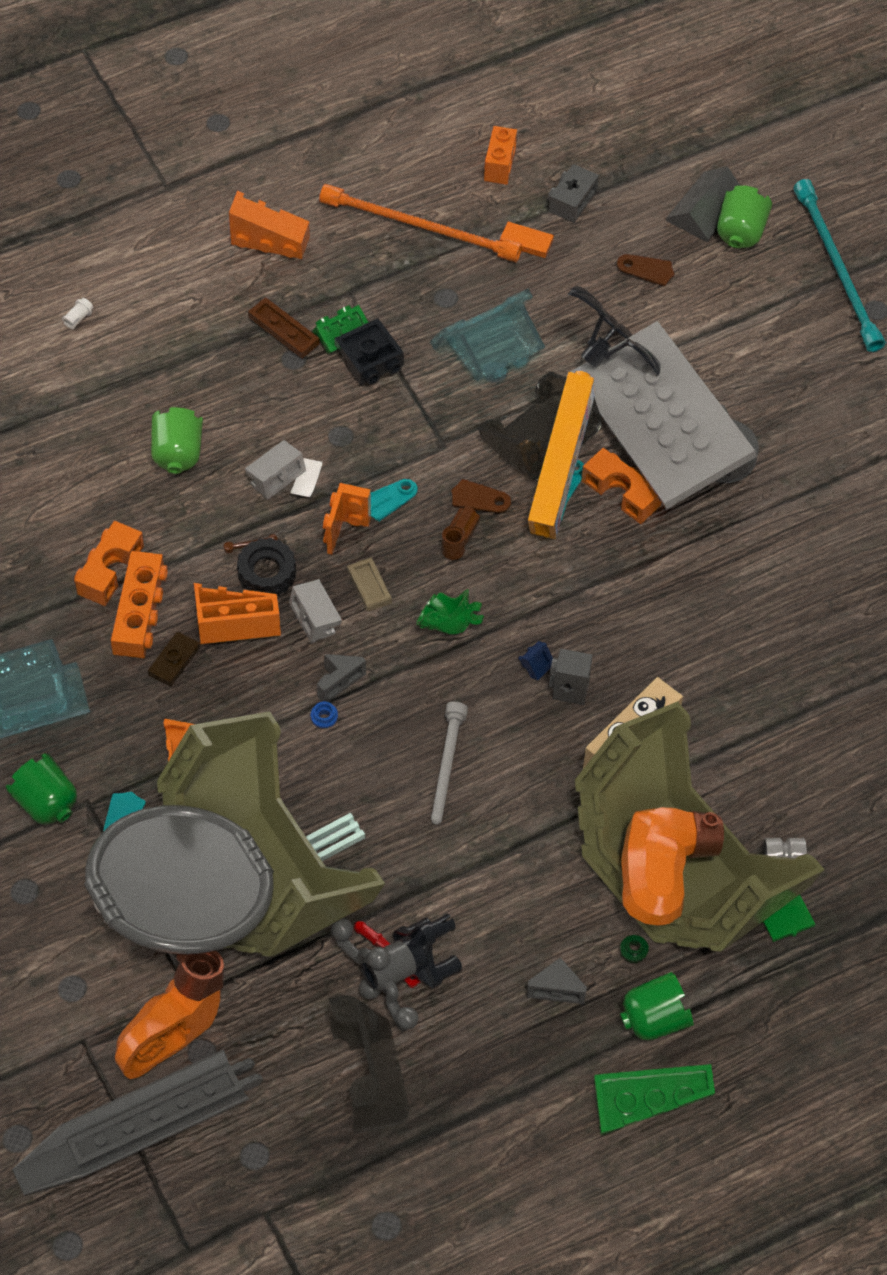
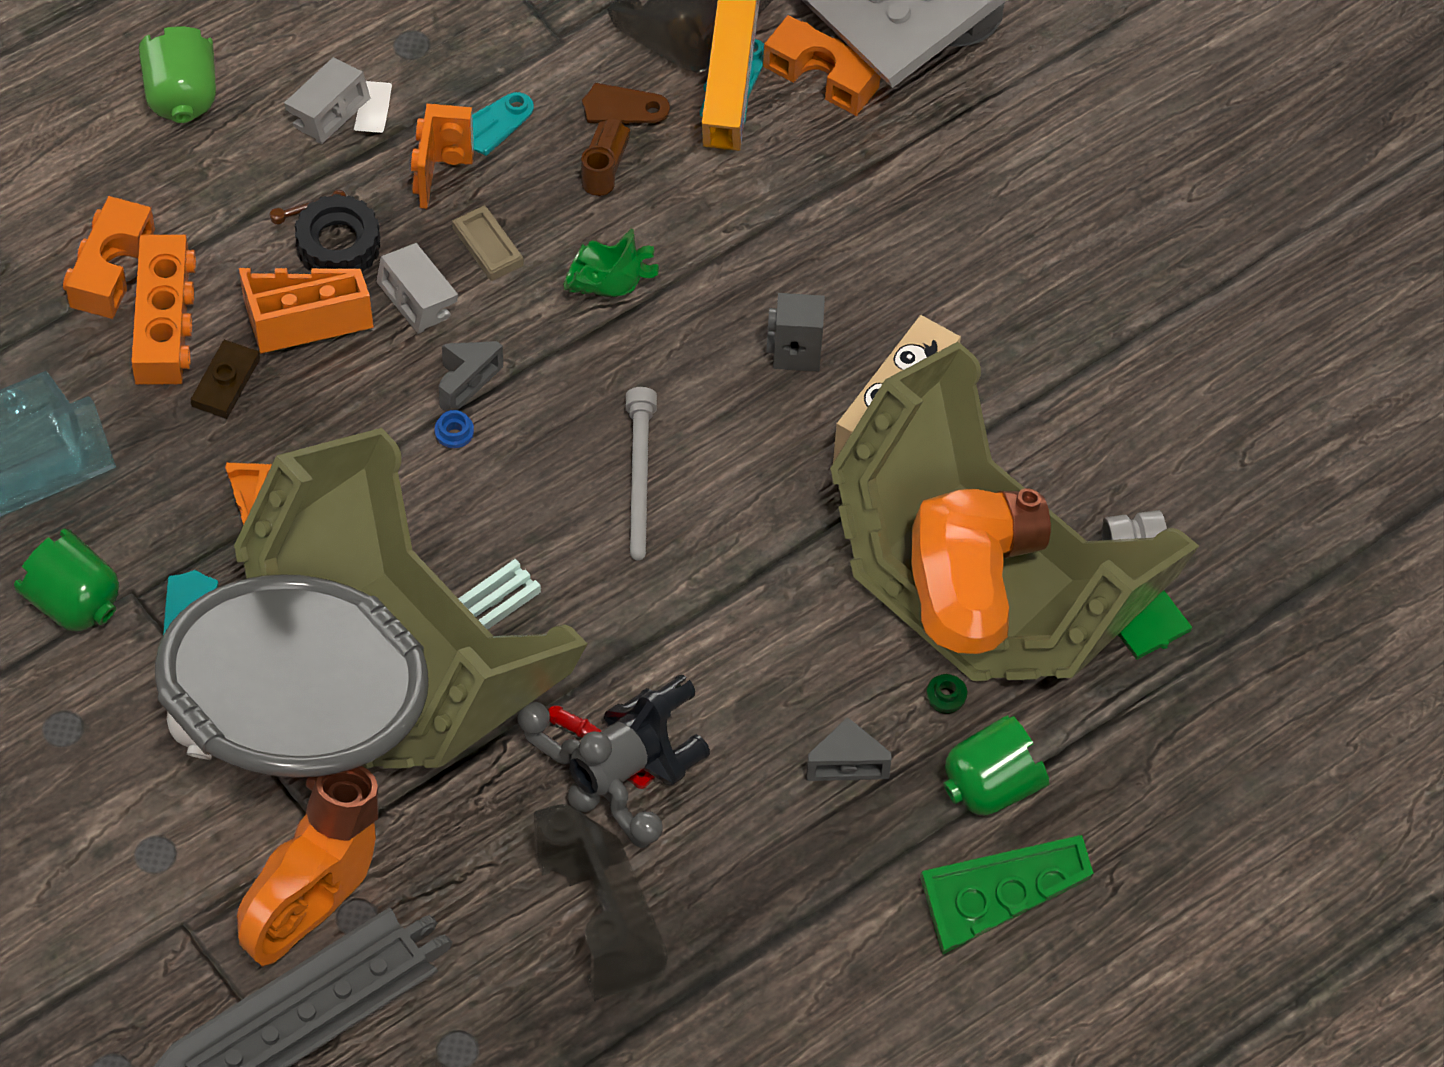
camera: 10 degrees left, 0 degrees up
dark blue tile [518,641,553,680] -> none

